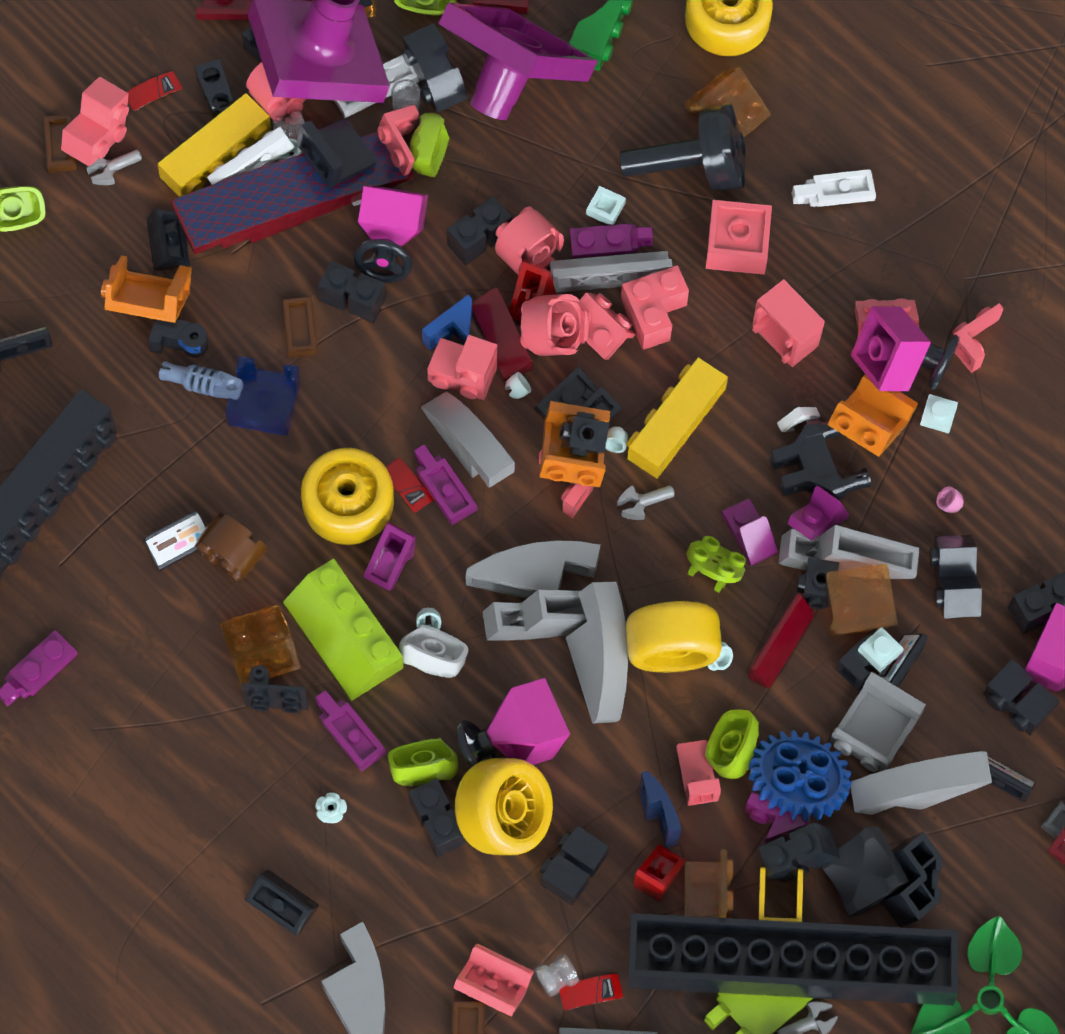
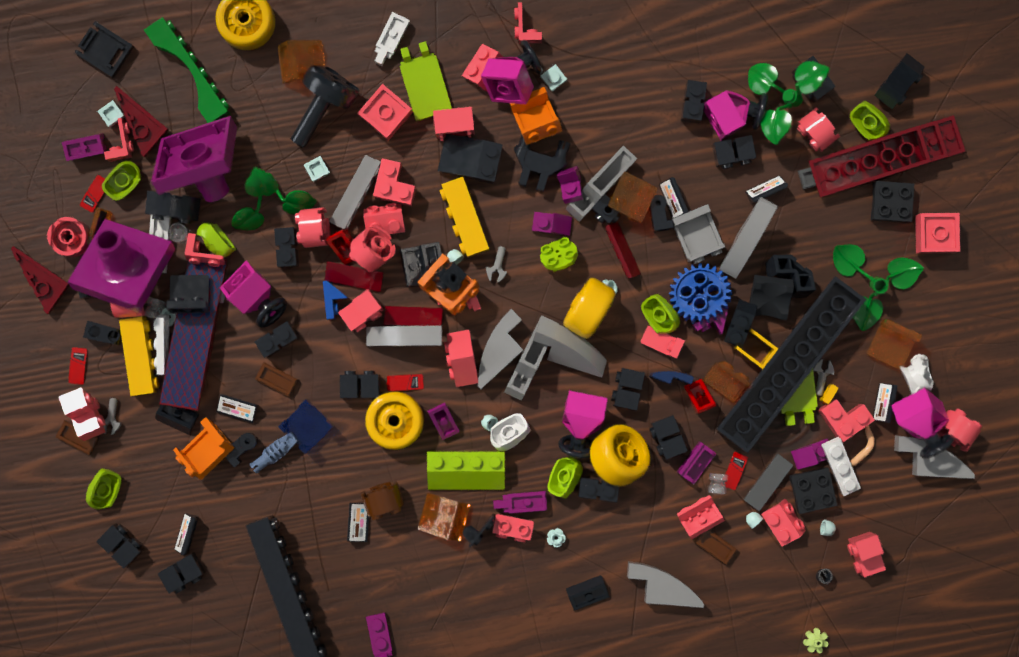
camera: 55 degrees left, 20 degrees up
magenta hinge [414,444,477,526] -> none
light aqua hinge [505,372,531,399] -> none
magenta hinge [569,224,653,259] -> none
white tile [777,407,820,432] -> none
light aqua plate [858,627,904,672] -> none
brick [929,535,982,618] -> none
bright pink hinge [936,486,964,513] -> none
none -> slope [216,394,259,423]
none -> green plant [231,167,317,230]
none -> black piece [340,371,380,398]
none -> dark red slope [384,306,443,326]
none -> lime tile [400,41,452,122]
none -> black slope [438,134,503,184]
none -> coral brick [444,330,478,387]
none -> coral bracket [492,514,534,543]
none -> black piece [611,368,645,410]
none -> magenta hinge [677,441,716,485]

